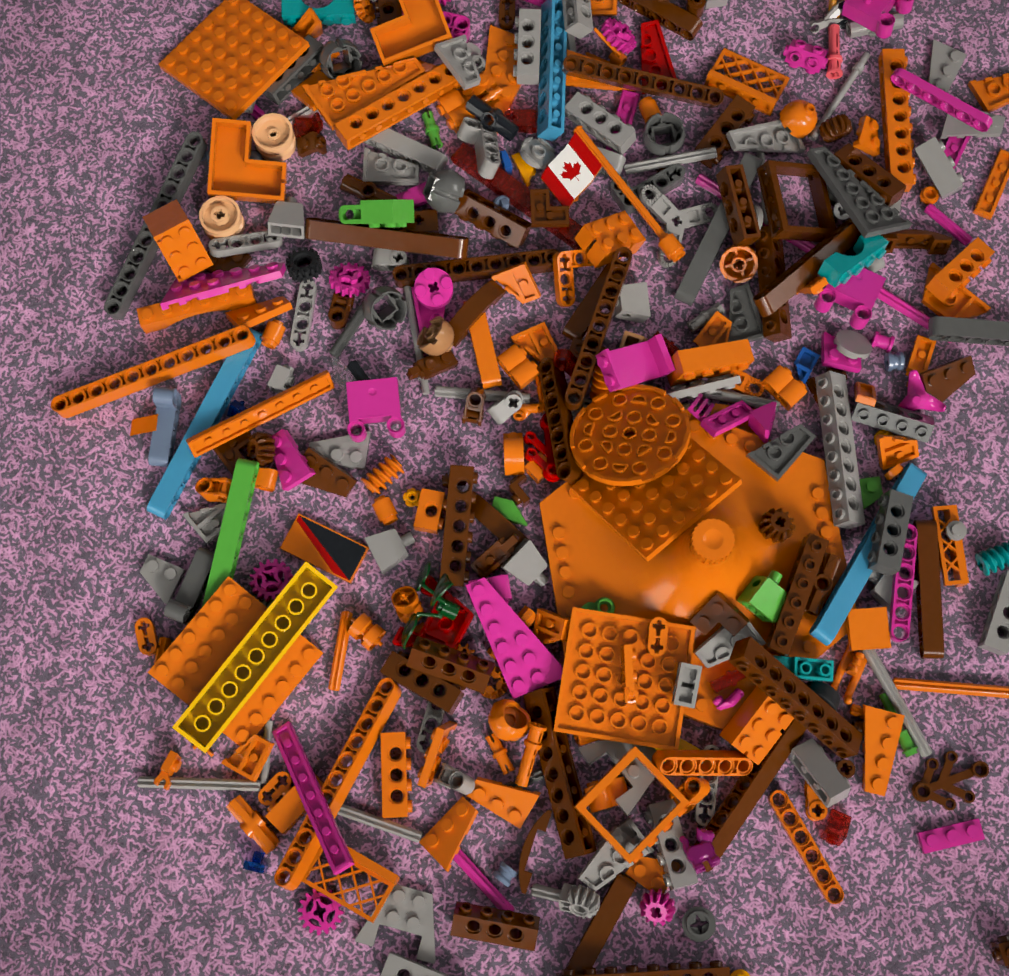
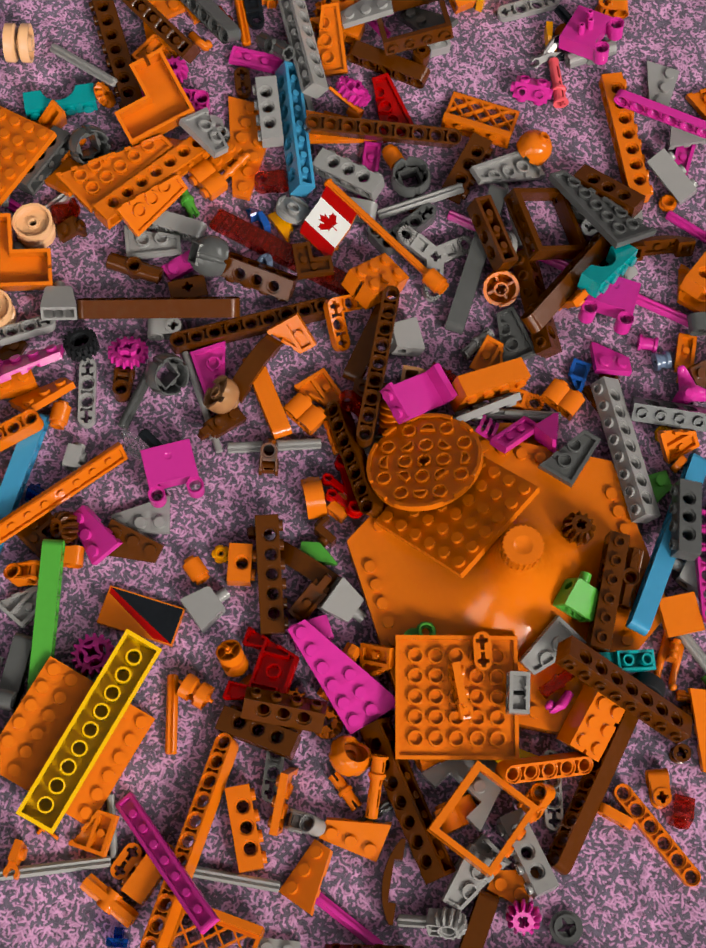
camera: 15 degrees left, 5 degrees down
bright green brick [339,199,414,228] -> none
orange piece [360,454,405,495] -> none
dark green plant [401,561,460,650] -> none
dark pink brick [414,268,453,309] -> none
light grey beam [457,117,501,179] -> none
black piece [465,95,519,142] -> none
light grey piece [486,390,524,425] -> none
sand blue wheel [492,861,518,887] -> none
orange arm [513,403,542,421] -> none
magenta animal [679,827,721,874] -> none
reddish brown plate [690,592,750,636] -> none
light grey brick [789,738,851,808] -> none
light grey bar [808,52,870,141] -> none
reddish brown gear [819,114,852,143] -> none
light grey tile [833,329,872,360] -> none
orange wing [853,115,880,157] -> none
orange tile [854,381,877,407] -> none
none -> orange wing [114,174,188,237]
none -> orange beam [597,802,635,831]

